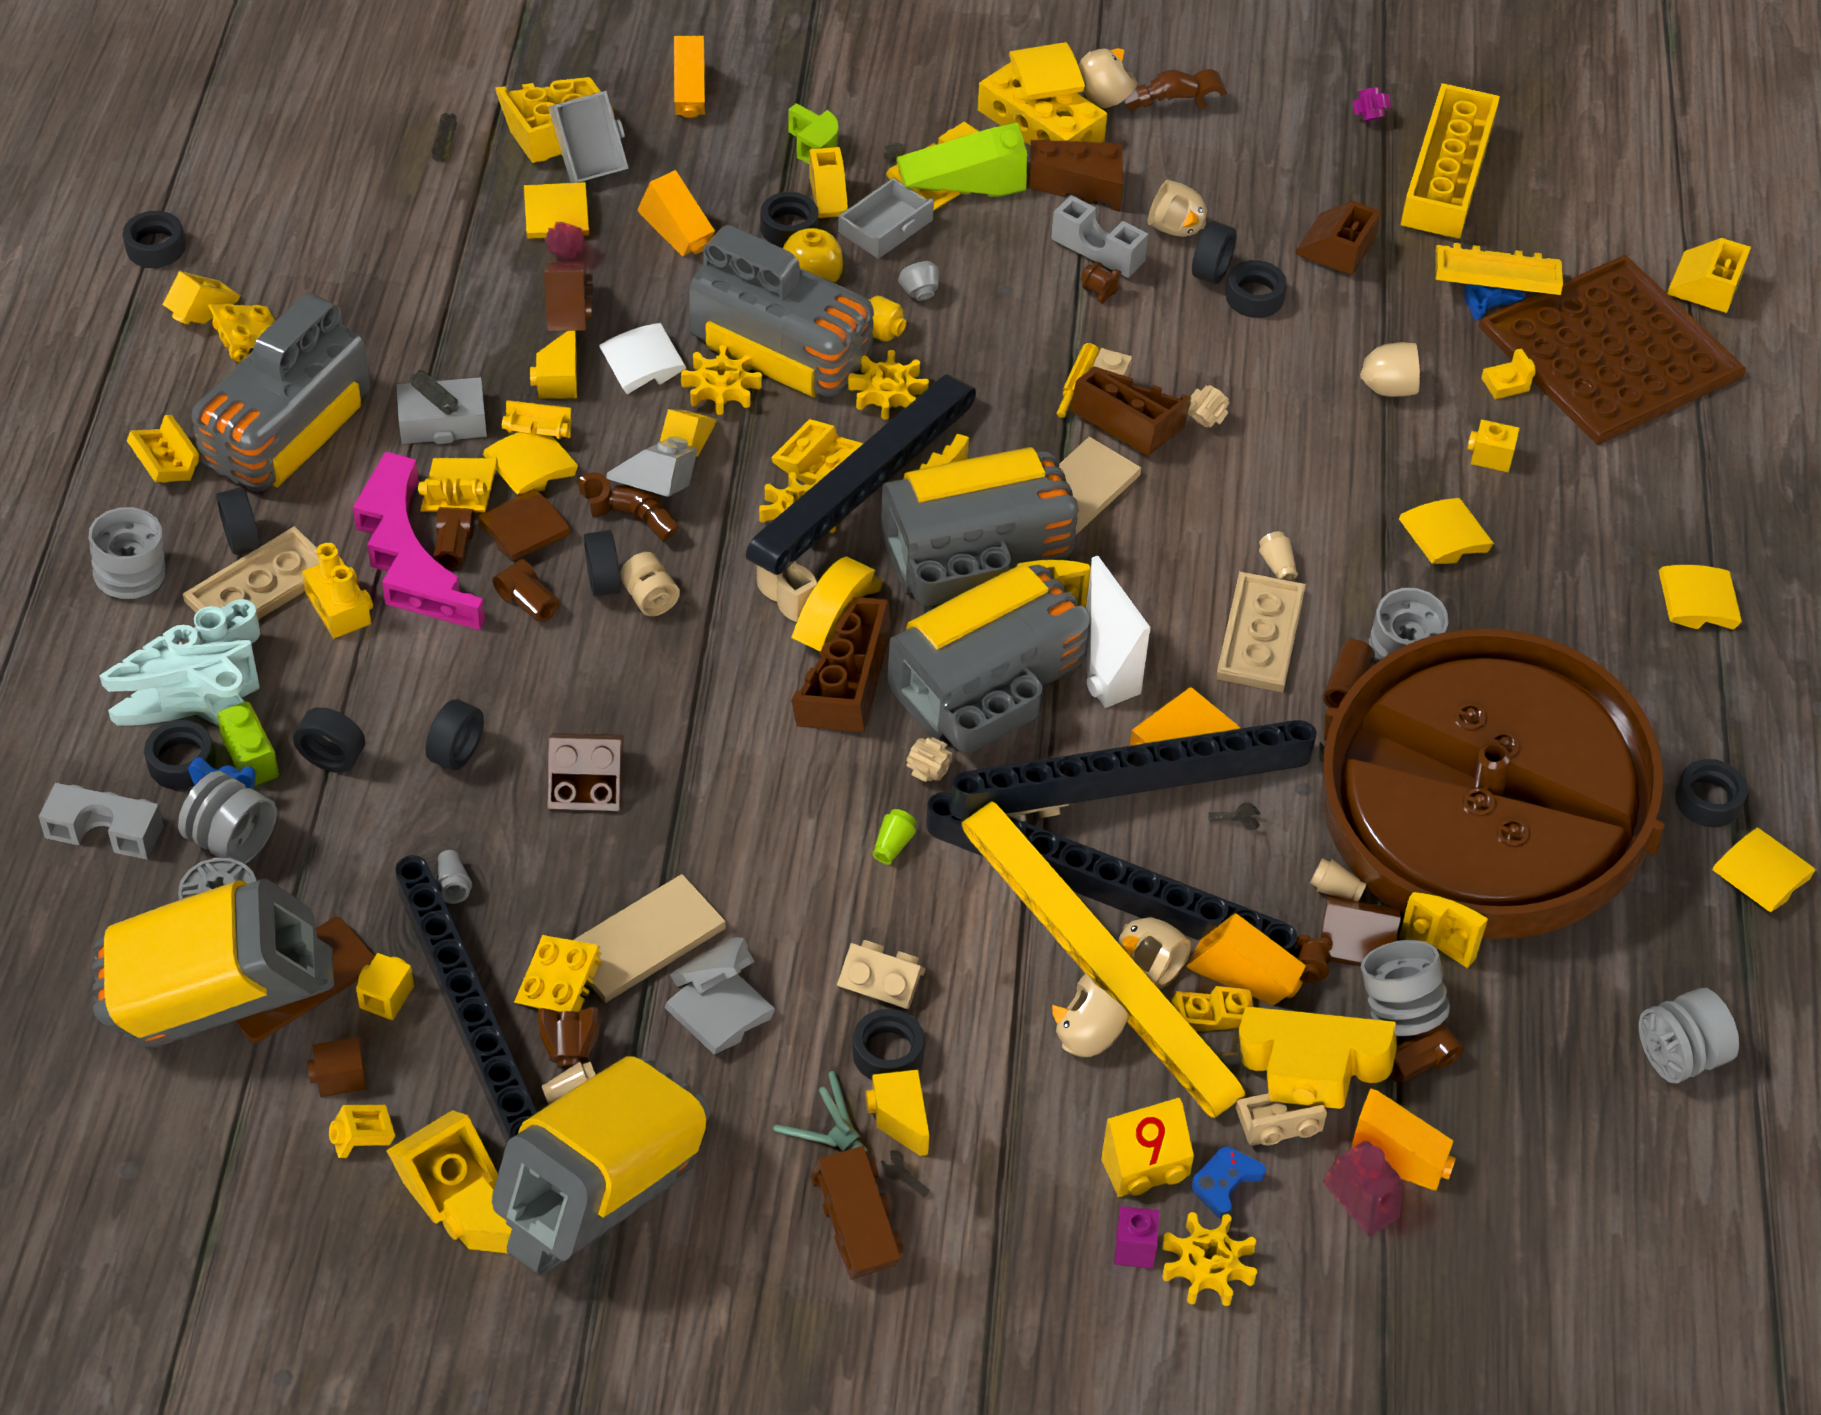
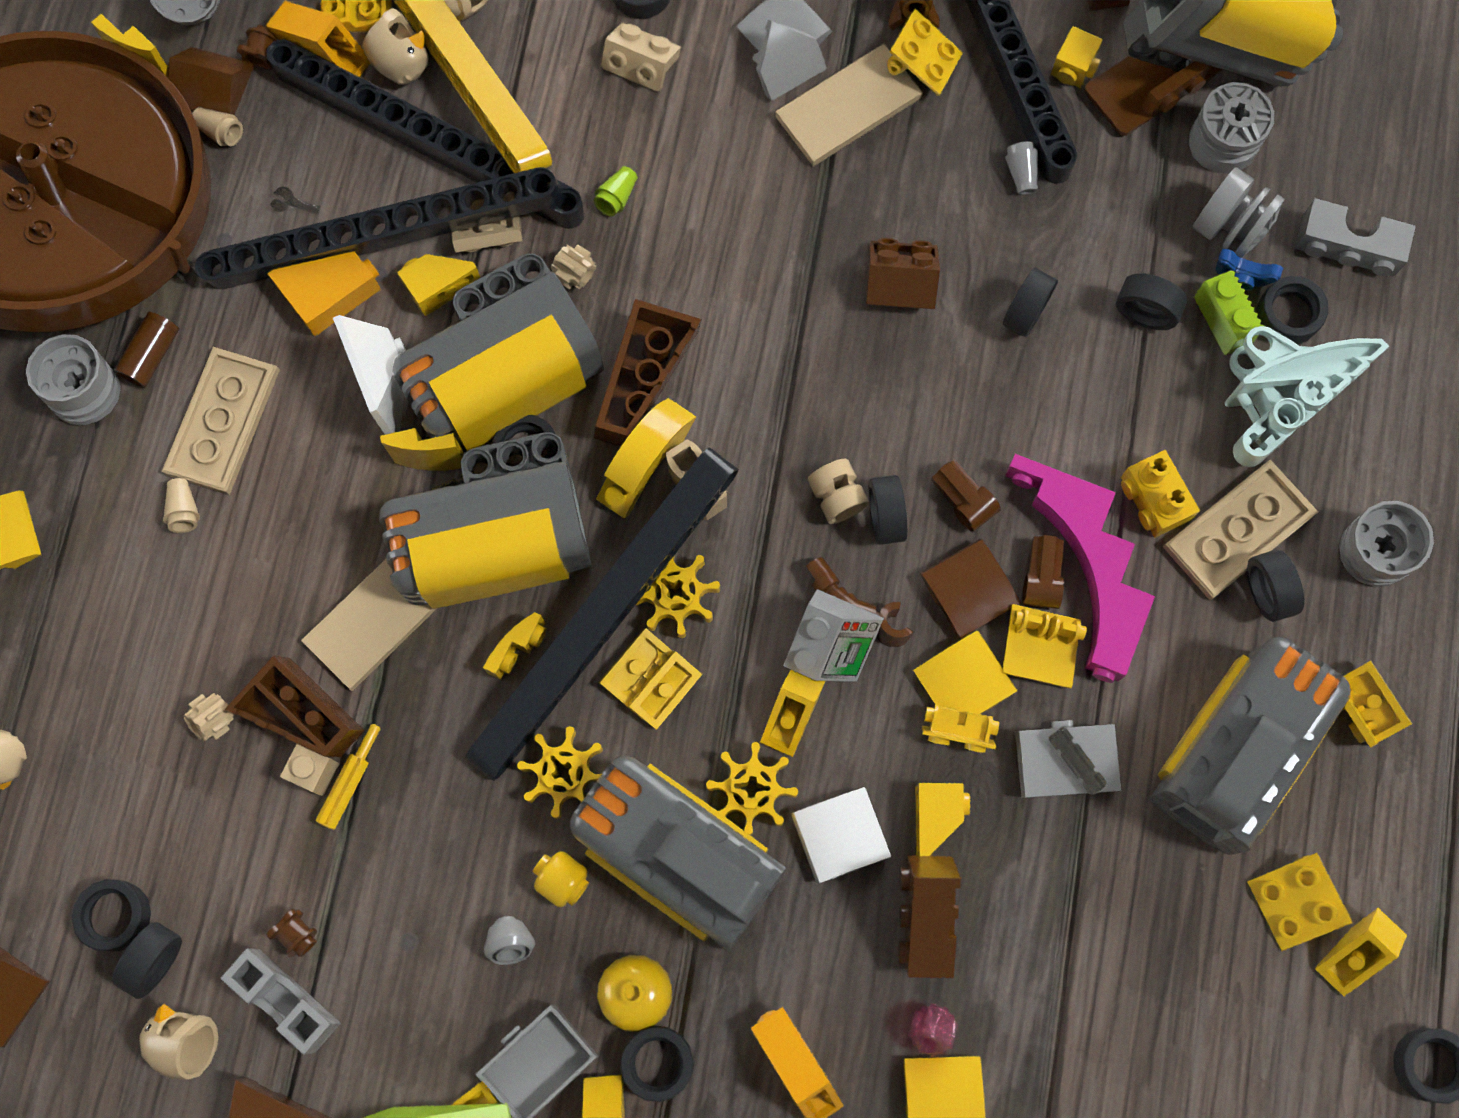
camera: 170 degrees left, 25 degrees up
none -> yellow slope [397,254,481,316]

